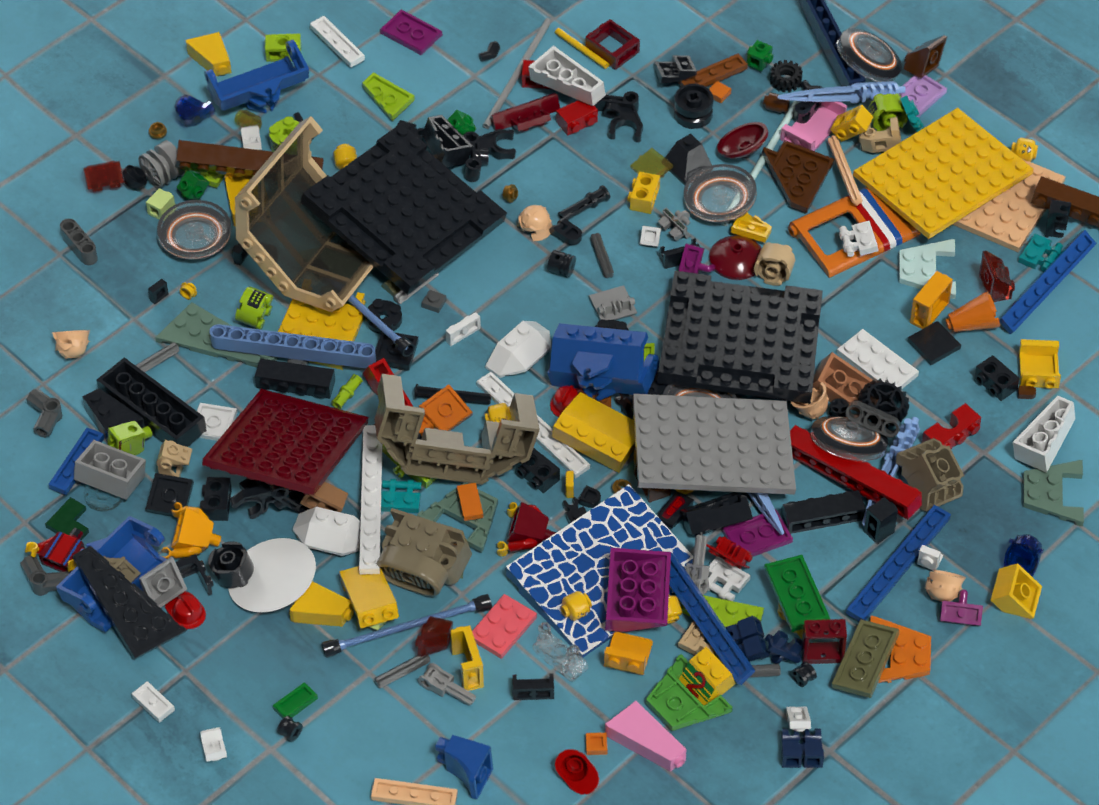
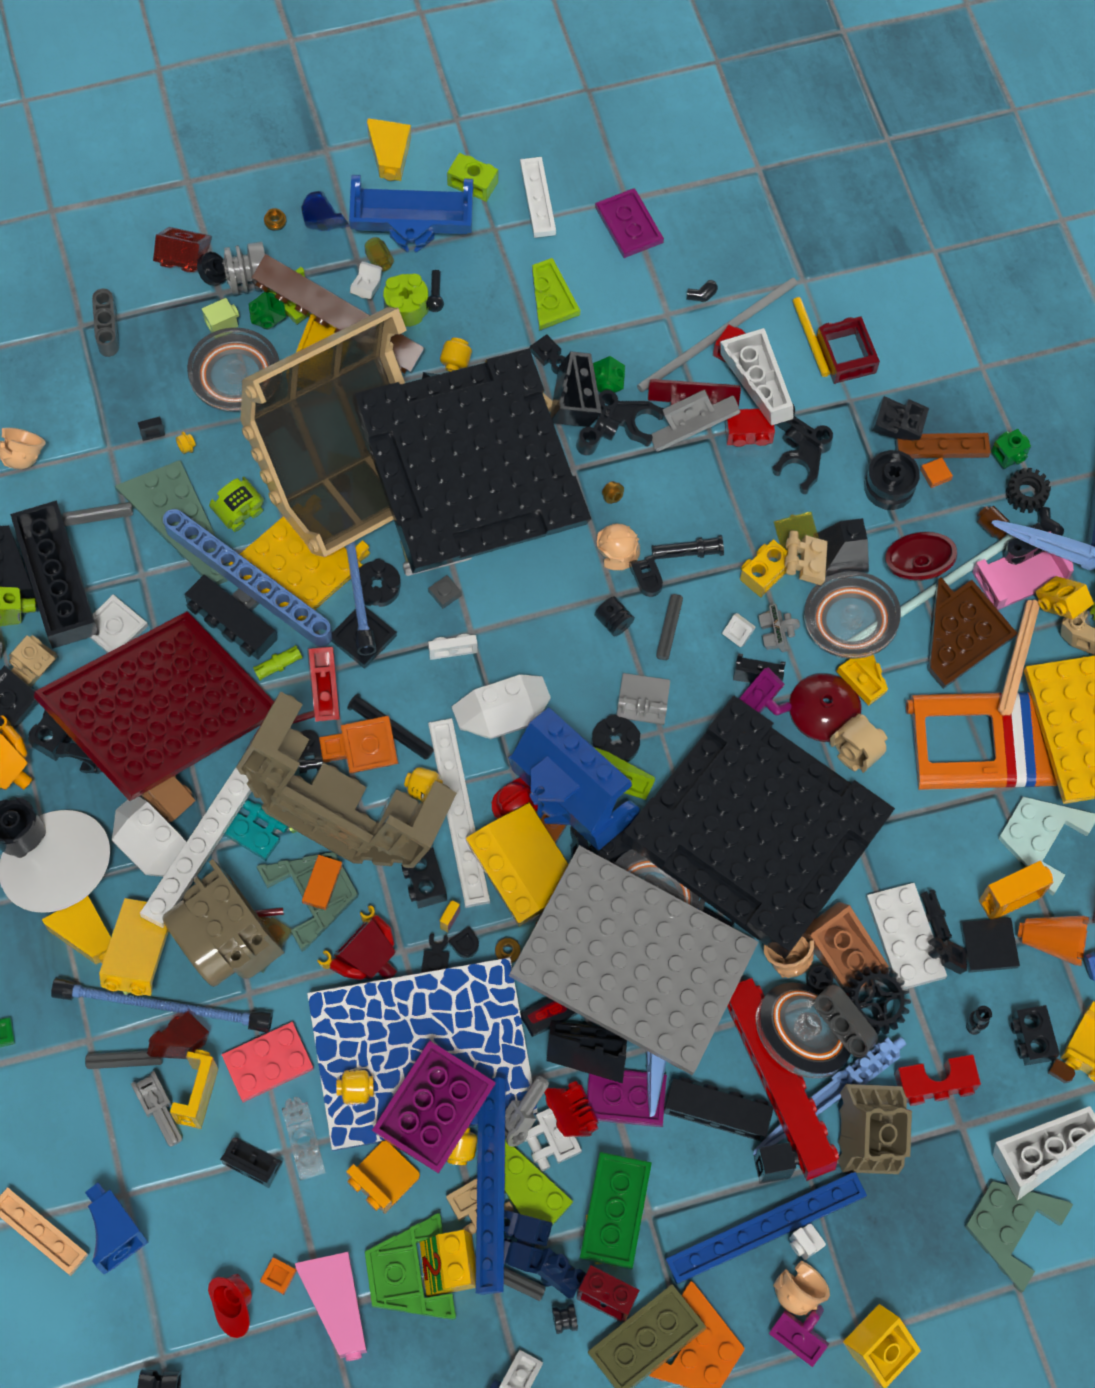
camera: 25 degrees right, 15 degrees up
white plate [839,221,879,257] -> none
clear blue helmet [1004,534,1044,577] -> none
none -> light grey bracket [651,390,740,452]
none -> tan plate [785,531,827,585]
none -> black pin [920,890,952,941]
none -> black plate [928,937,967,974]
none -> black pin [966,1006,992,1035]

